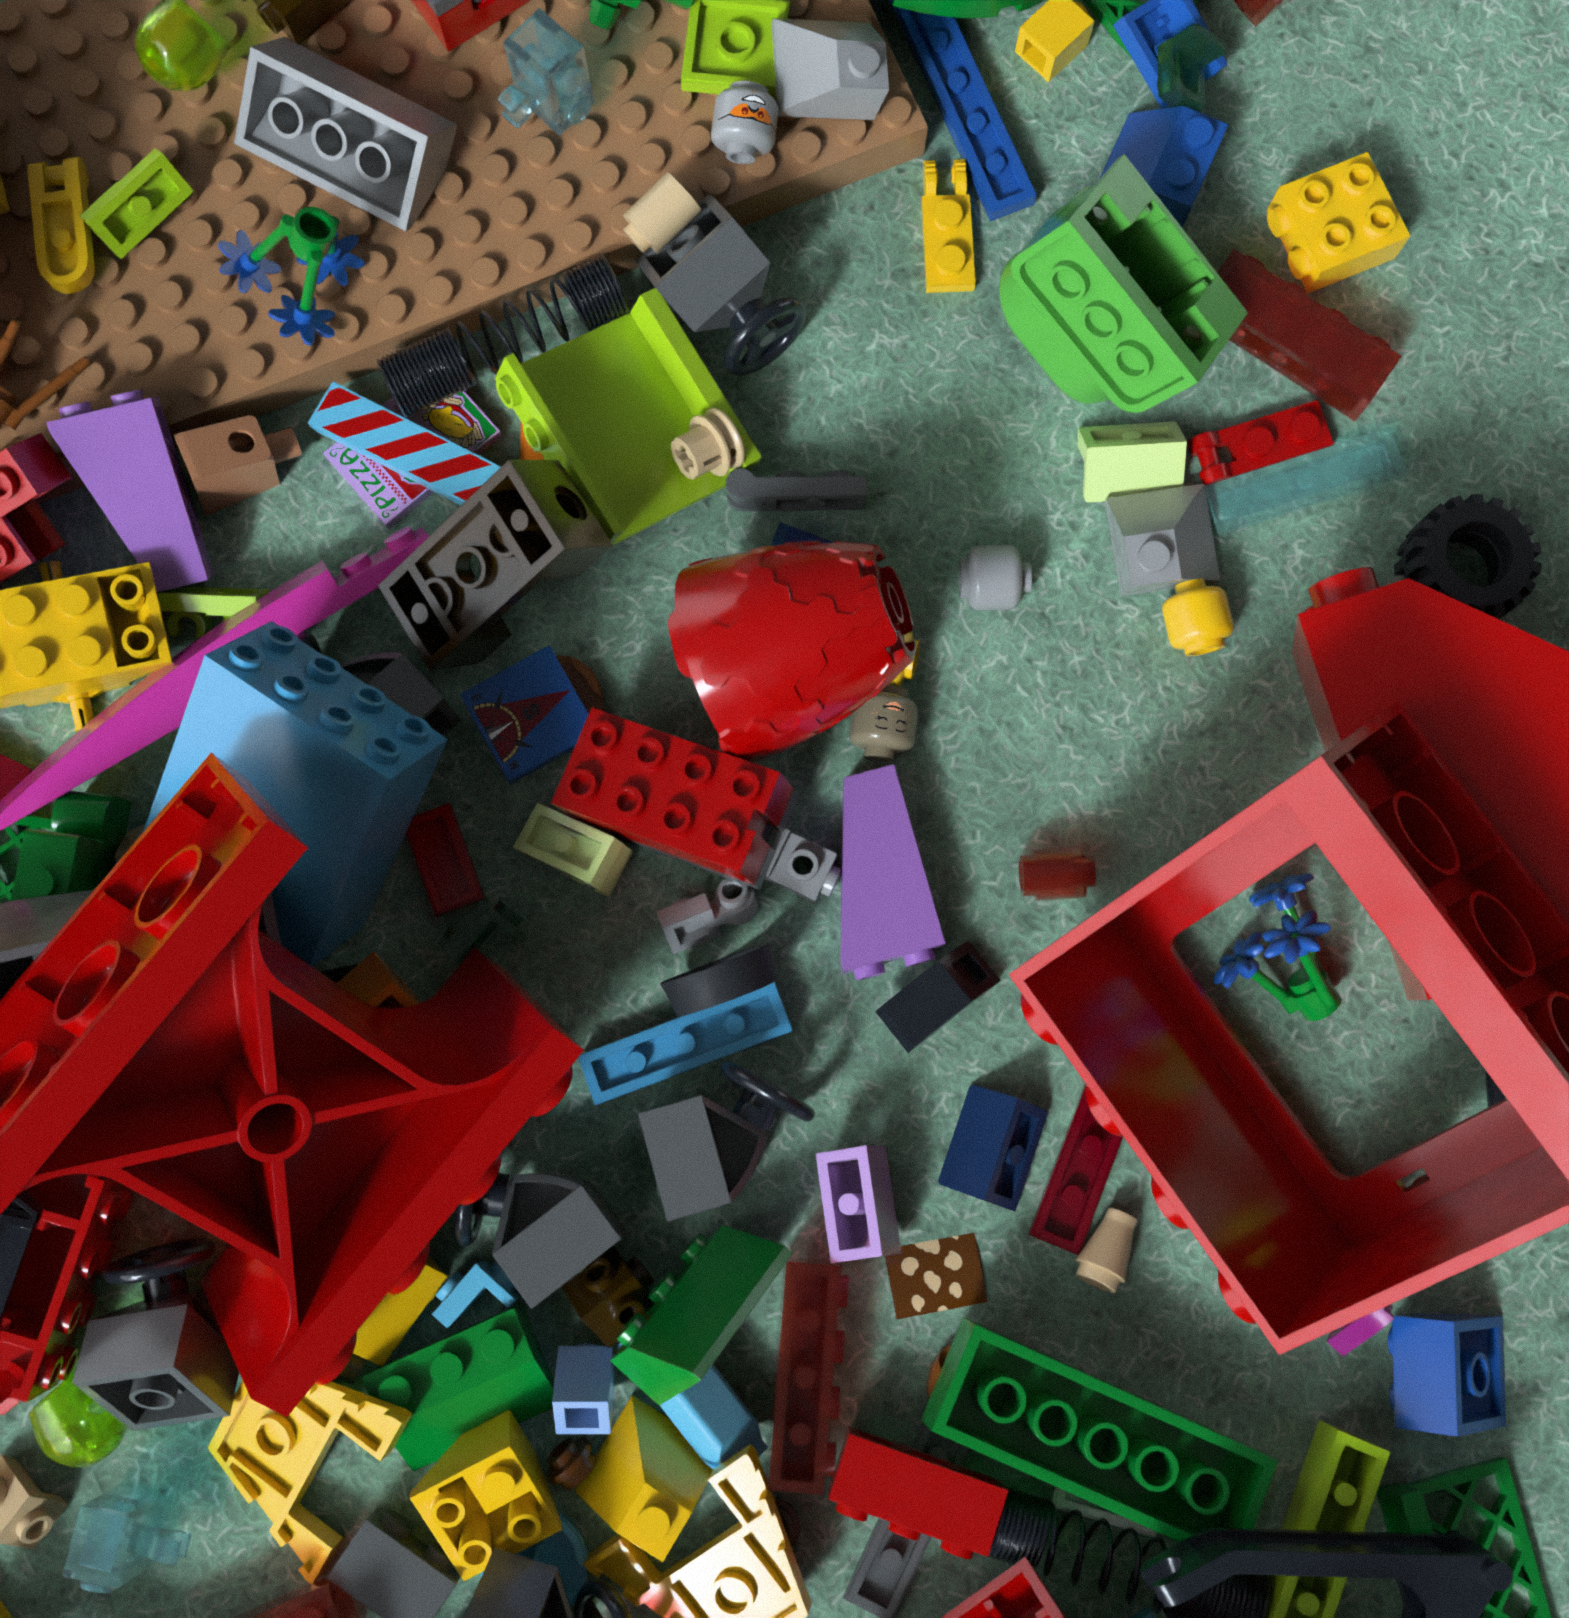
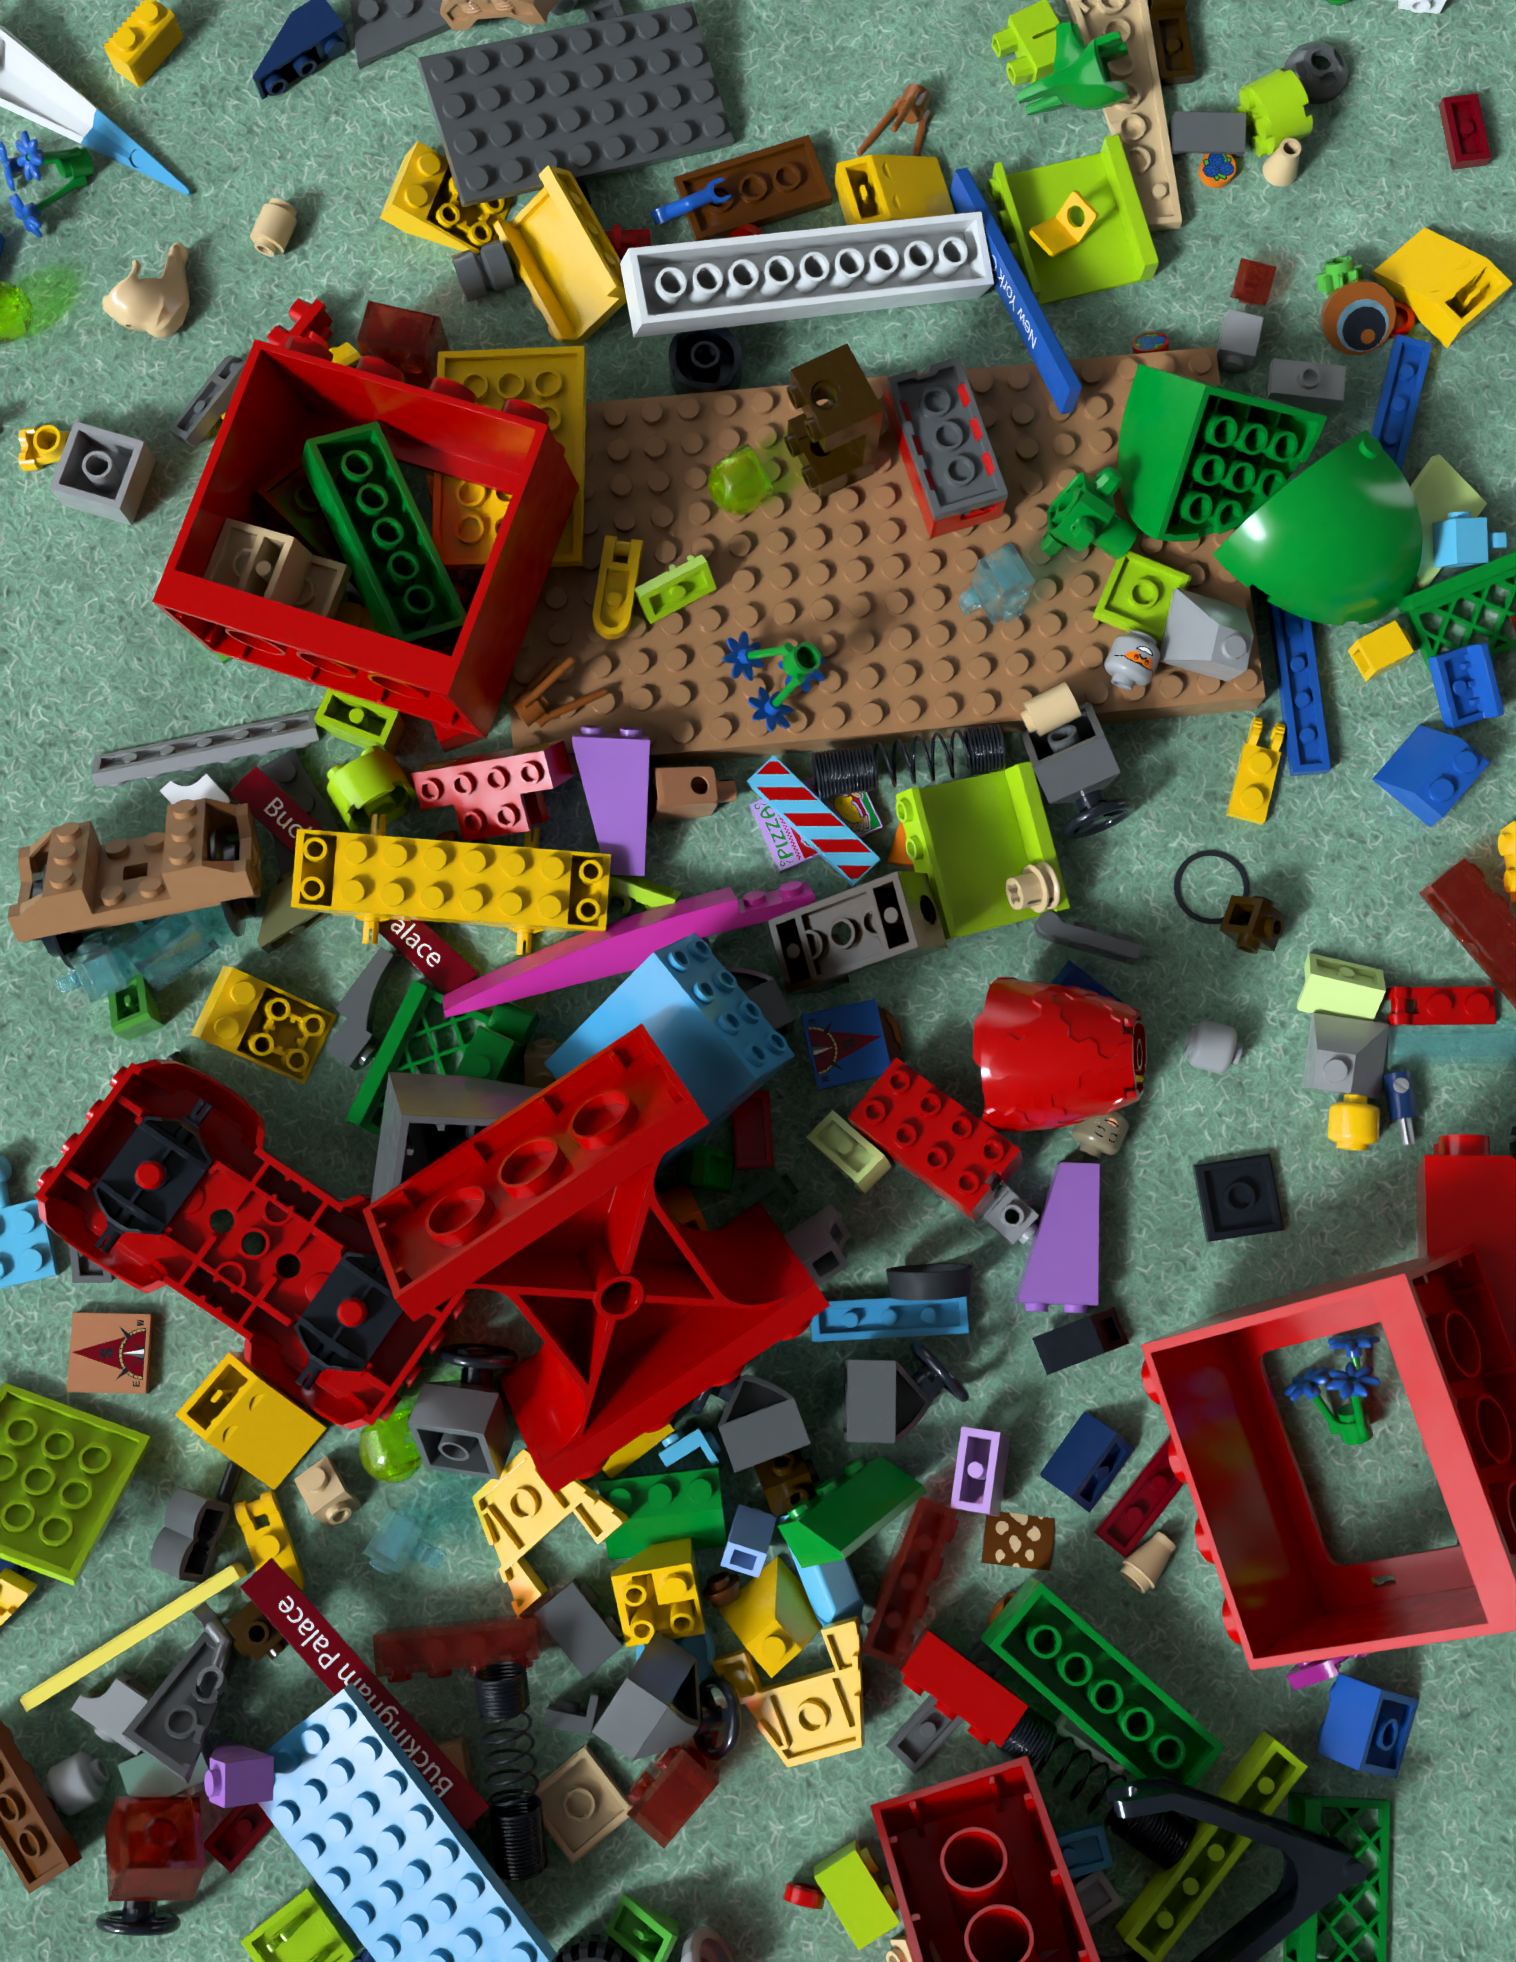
camera: 15 degrees right, 0 degrees up
light grey slope [234,37,457,231] -> none
light grey plate [656,878,758,954] -> none
bright green brick [999,154,1248,413] -> none
clear red brick [1018,846,1096,901] -> none
clear green bracket [1157,24,1226,112] -> none
none -> green tile [676,1146,735,1193]
none -> light grey brick [783,1204,852,1286]
none -> black piece [1174,850,1249,924]
none -> black tile [1192,1154,1284,1242]
none -> dark brown brick [1220,895,1286,954]
none -> dark blue piece [1383,1071,1419,1146]

